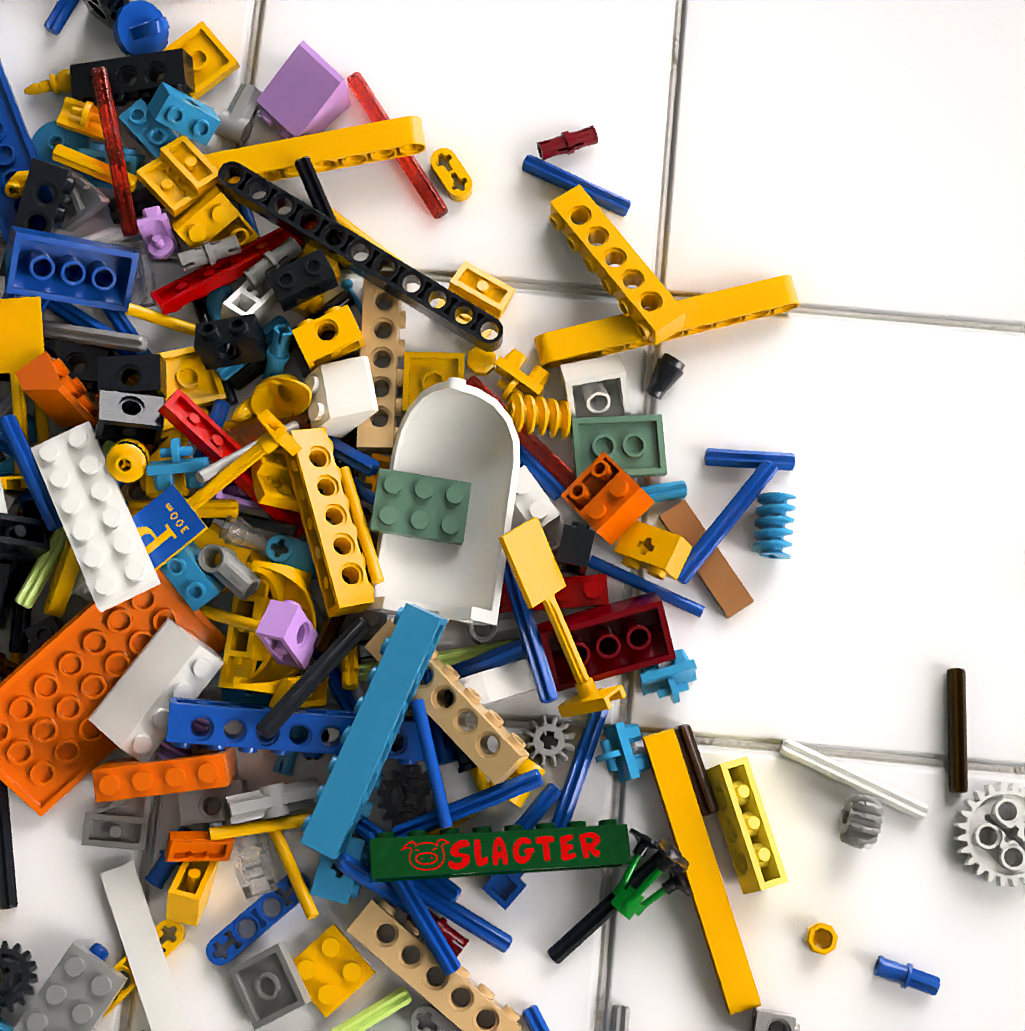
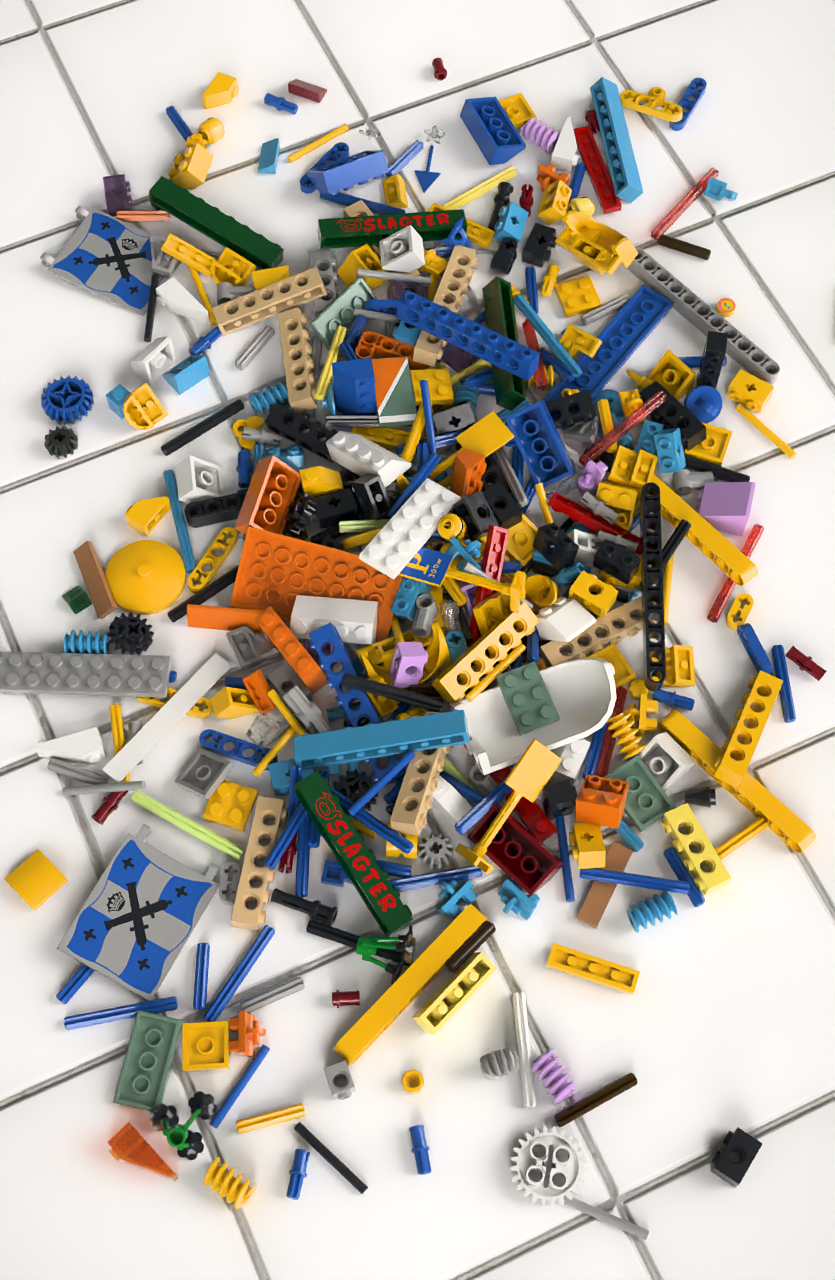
camera: 60 degrees right, 15 degrees down
none -> orange slope [187,604,264,634]
none -> black pin [271,888,338,926]
none -> dark red pin [332,990,360,1008]
none -> lavender piece [532,1049,578,1104]
none -> yellow plate [546,943,640,995]
none -> yellow slope [647,349,696,400]
none -> blue axle [652,689,695,710]
none -> black axle [656,451,750,482]
none -> light yellow brick [661,803,731,896]
none -> yellow axle [715,817,768,860]
none -> blue beam [737,623,773,675]

